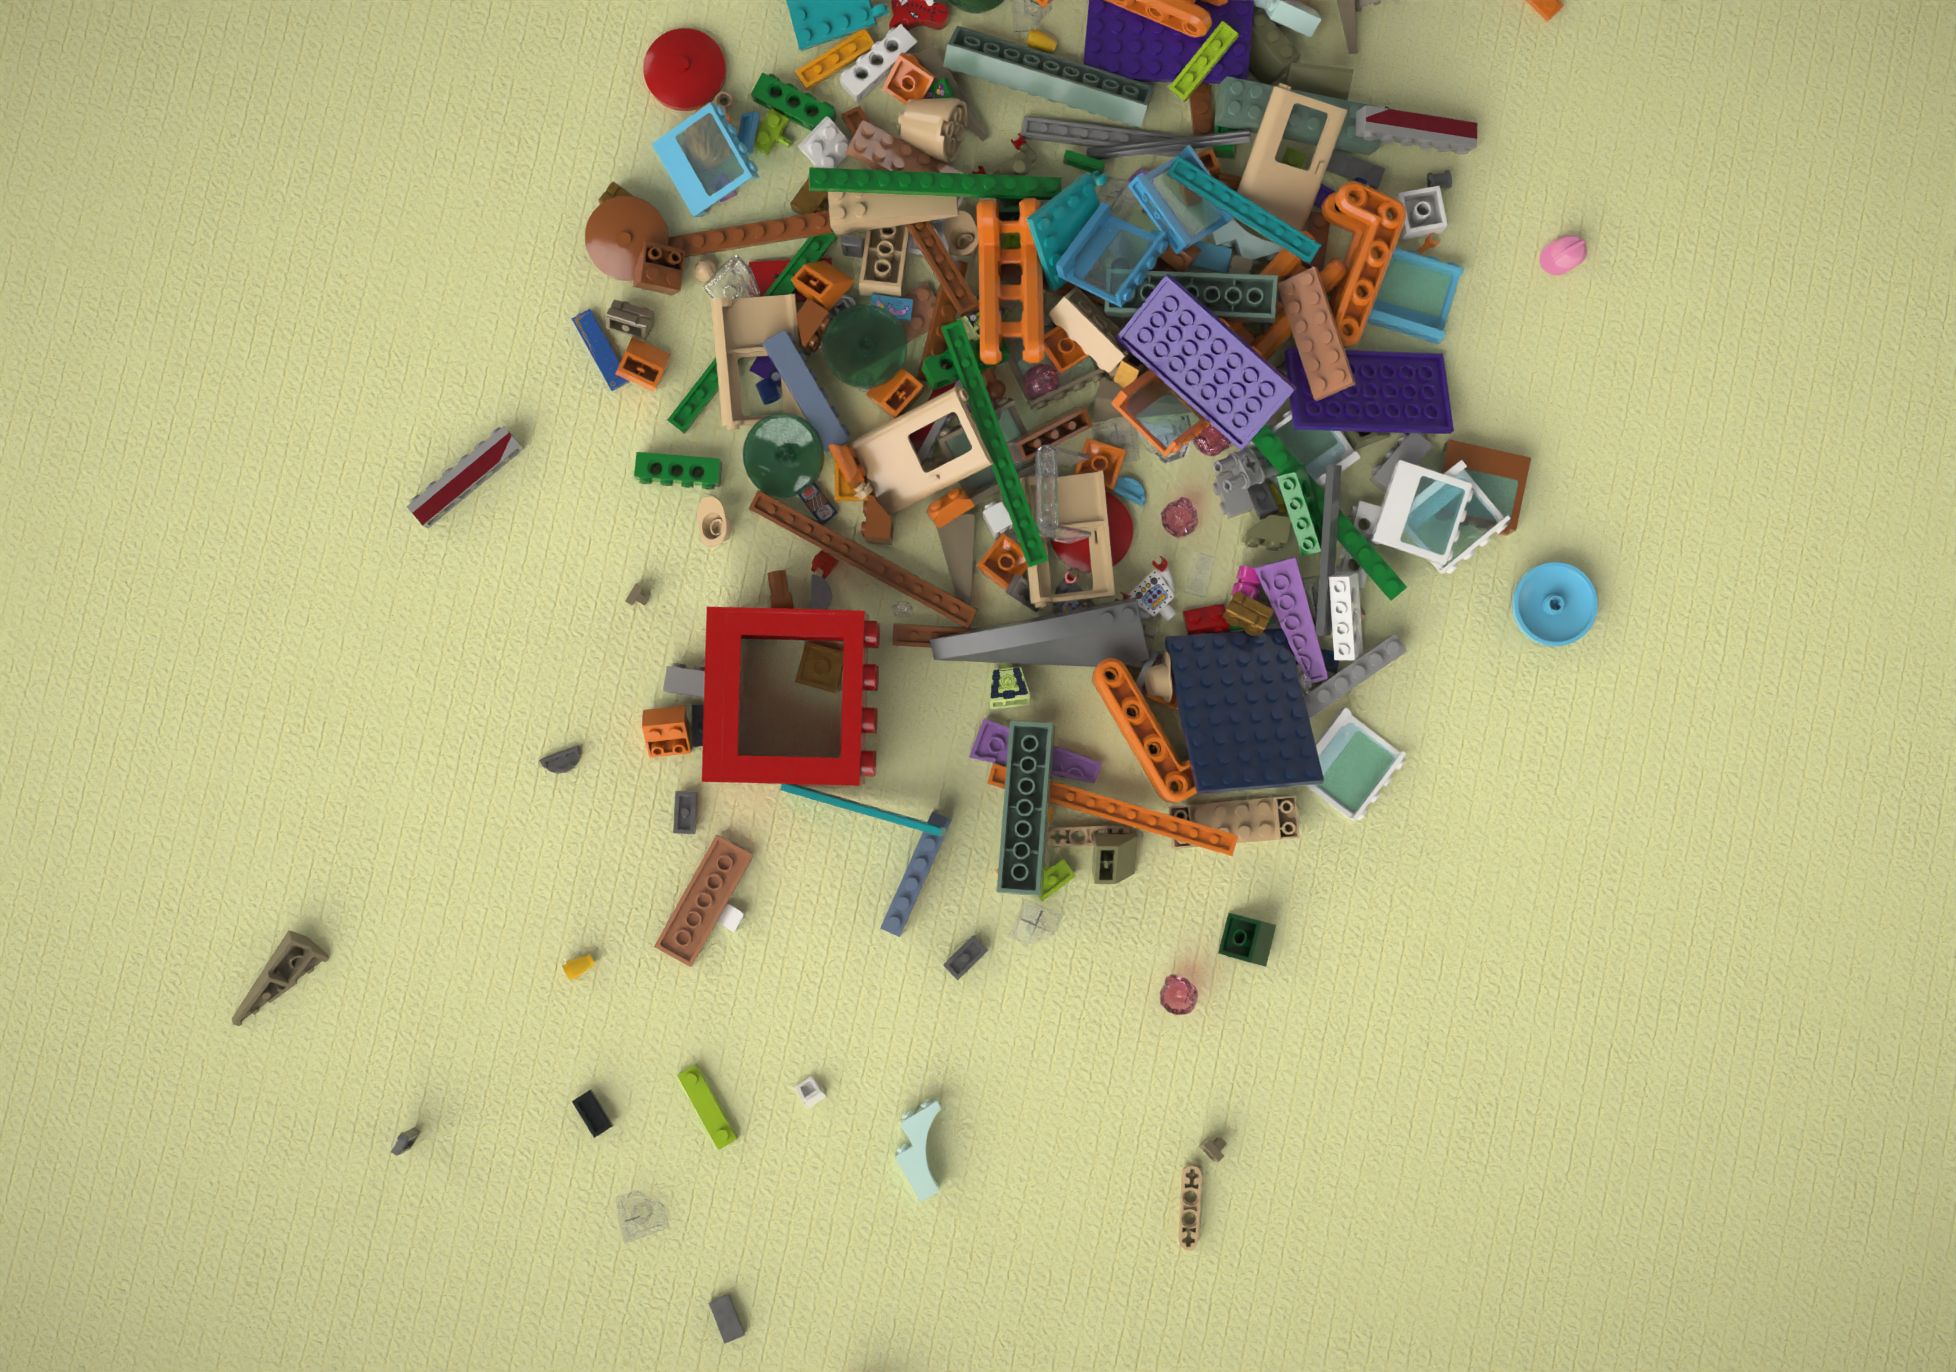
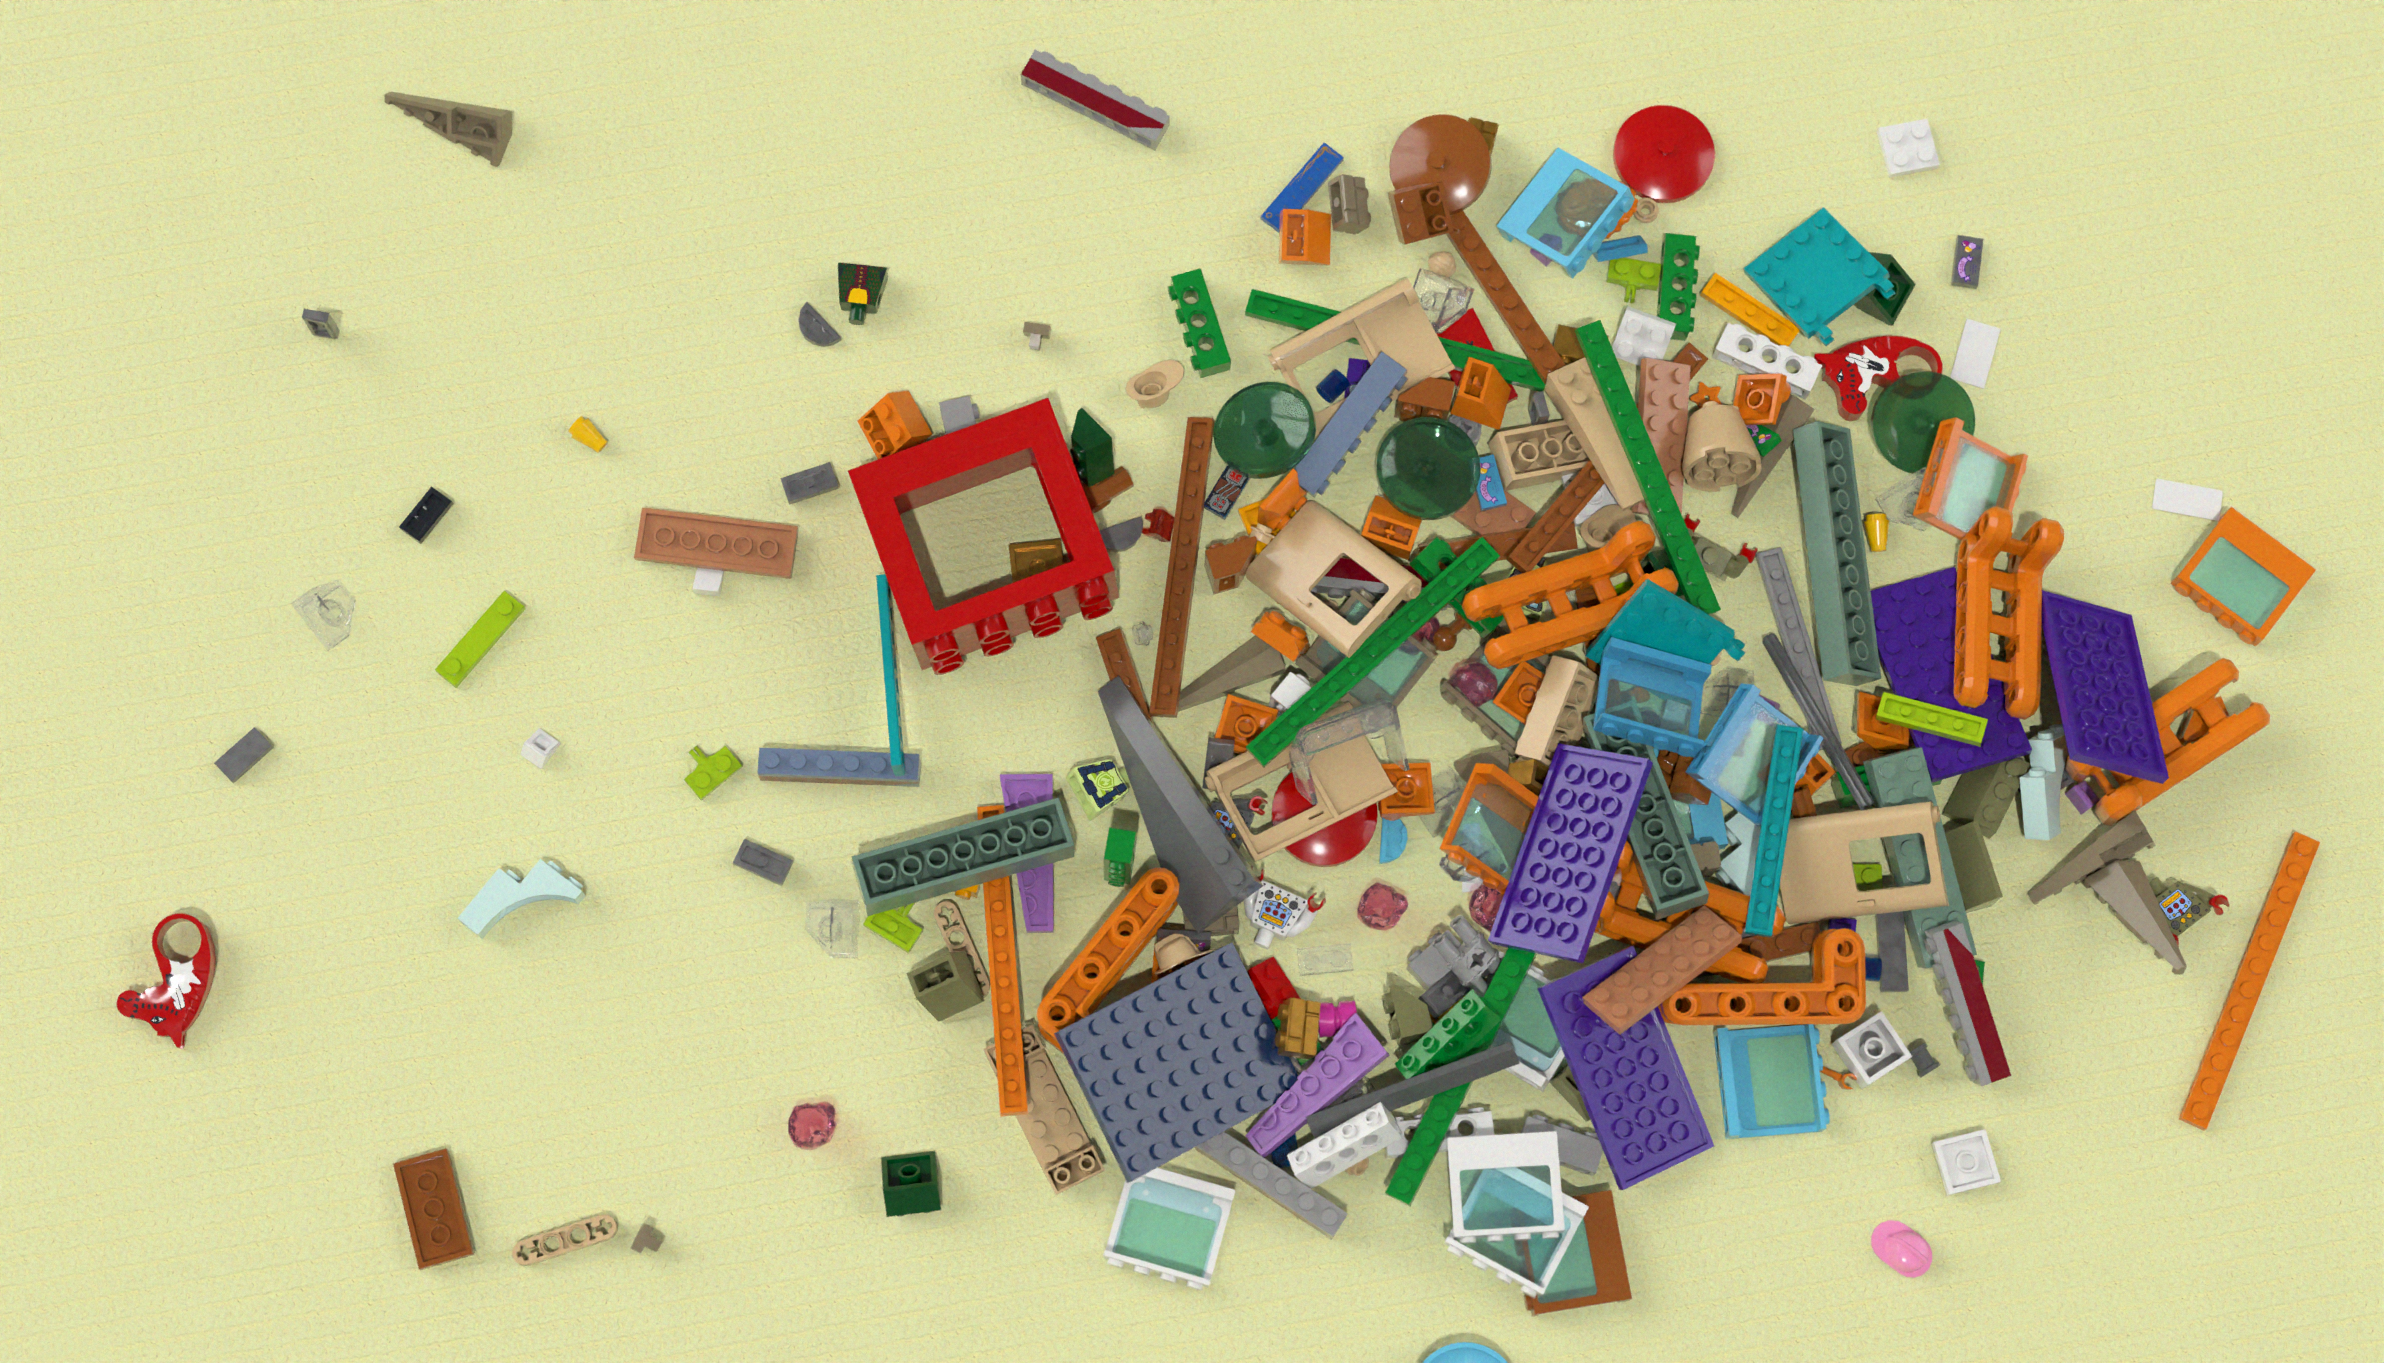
camera: 65 degrees right, 10 degrees down
dark orange brick [1006,407,1093,462] -> none
green tile [1063,150,1105,175] -> none
clear plate [1297,671,1312,695] -> none
none -> dark orange plate [393,1148,474,1270]
none -> lime plate [684,746,742,801]
none -> dark green torso [838,262,888,325]
none -> dark green slope [1070,408,1114,488]
none -> green brick [1104,827,1136,887]
none -> orange plate [1689,382,1722,409]
none -> orange slope [1857,691,1909,750]
none -> white plate [1931,1129,2001,1196]

